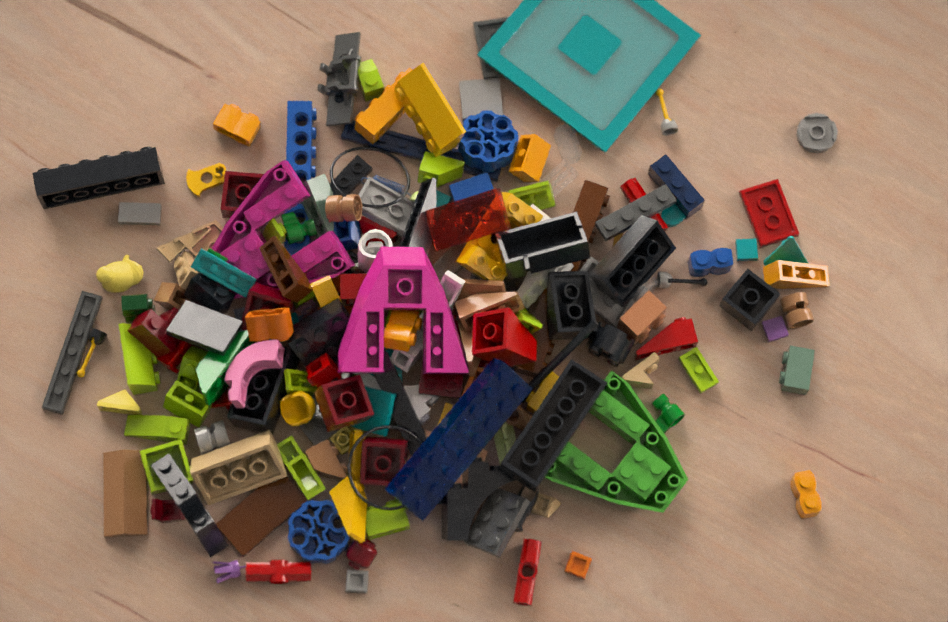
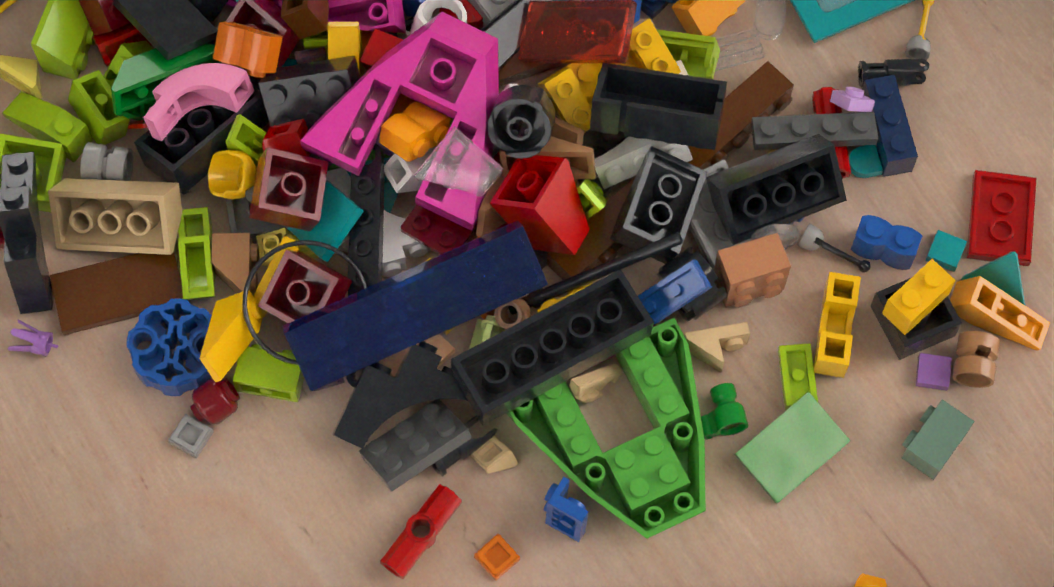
camera: 30 degrees right, 5 degrees down
red piece [246,560,312,584] -> none
red slope [635,317,698,361] -> none
none -> clear slope [414,126,503,197]
none -> black brick [488,85,555,158]
none -> blue bracket [543,477,589,542]
none -> tan tile [569,363,622,403]
none -> blue tile [638,260,712,325]
none -> tile [734,392,851,504]
none -> yellow arch [813,272,861,378]
none -> lavender plate [830,87,875,112]
none -> black piece [858,59,930,87]
none -> yellow brick [882,259,956,335]

